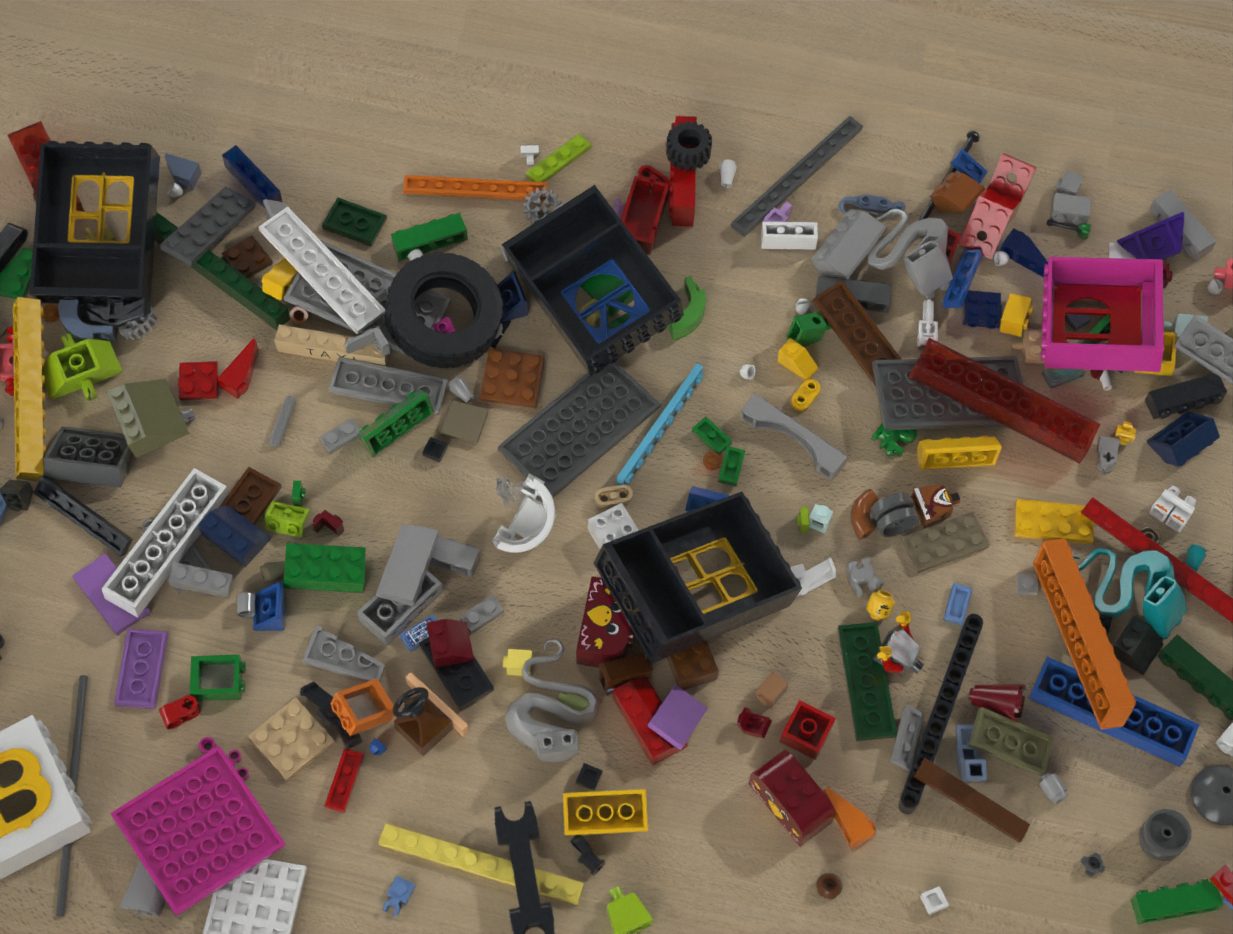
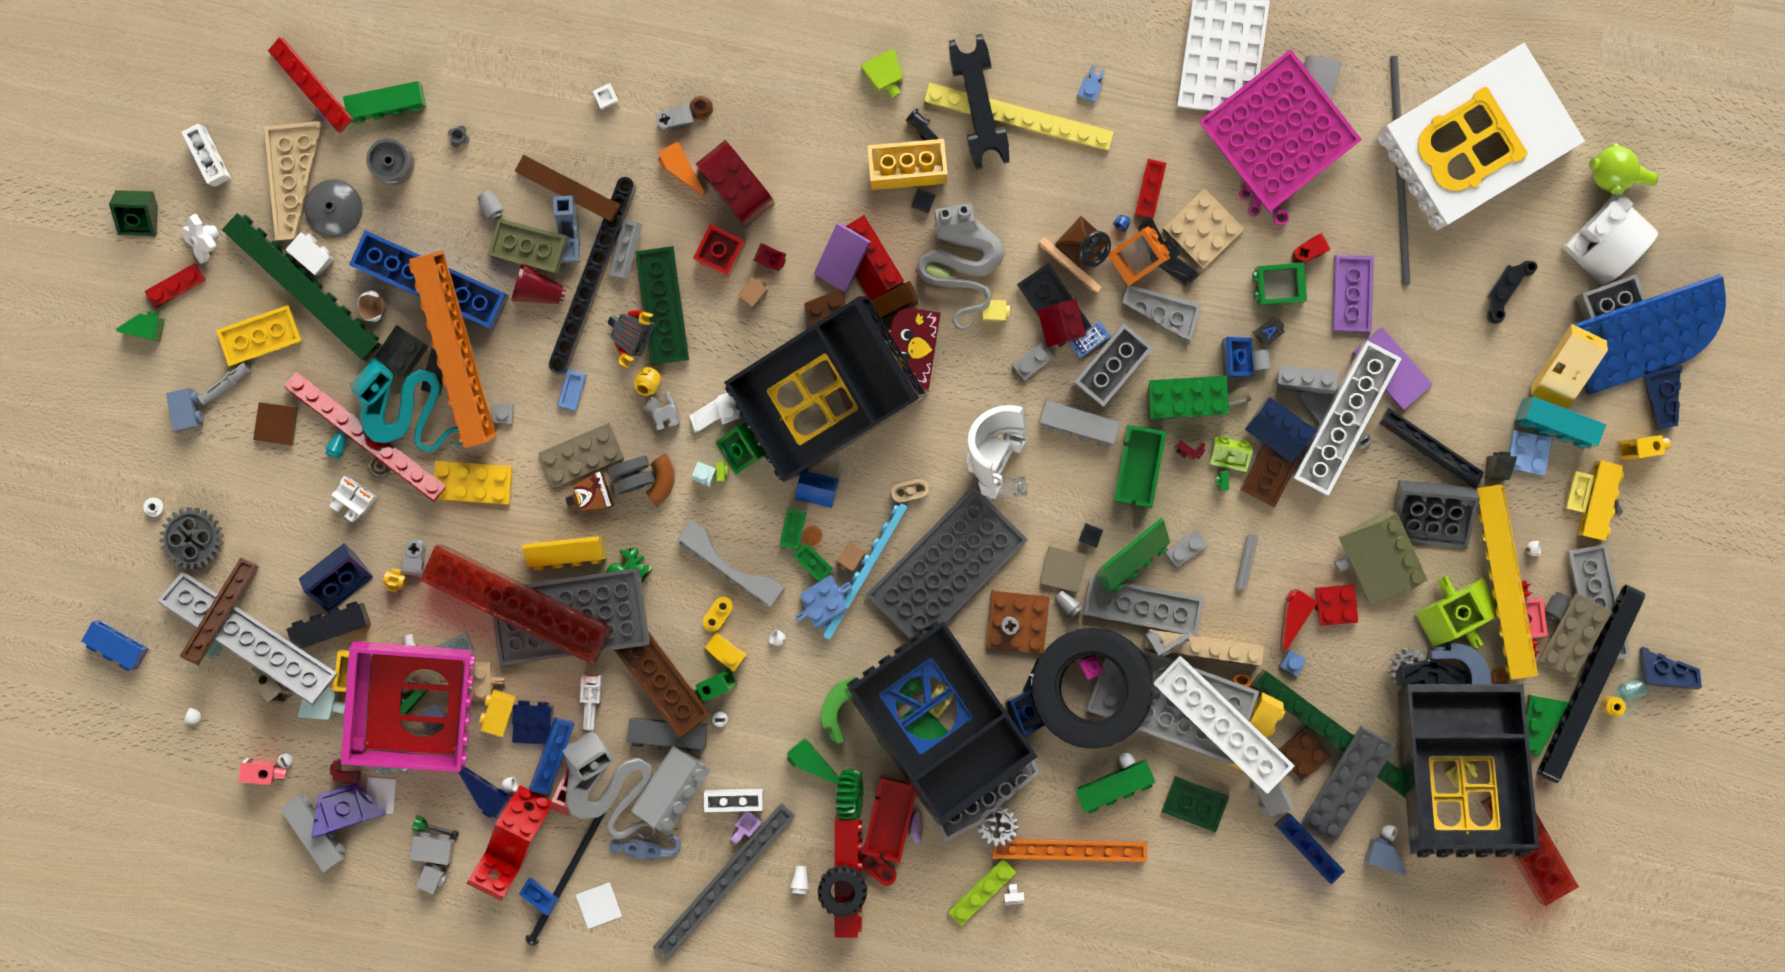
camera: 175 degrees left, 25 degrees up
light grey slope [376,525,439,607] -> none
white brick [587,503,639,549] -> none
dark orange slope [930,173,985,213] -> none
none -> medium nougat hair [357,290,386,322]
none -> white sticker [576,882,622,929]
none -> light grey piece [656,104,695,132]
none -> green slope [716,422,765,474]
none -> green slope [787,737,839,784]
none -> medium blue plate [796,575,853,628]
none -> green gear [836,769,864,820]
none -> medium nougat brick [837,542,865,572]
none -> light grey bush [1001,617,1019,635]
none -> green piece [1112,425,1167,508]
none -> clear smoke brick [1252,317,1285,347]
none -> medium blue plate [1279,650,1307,676]

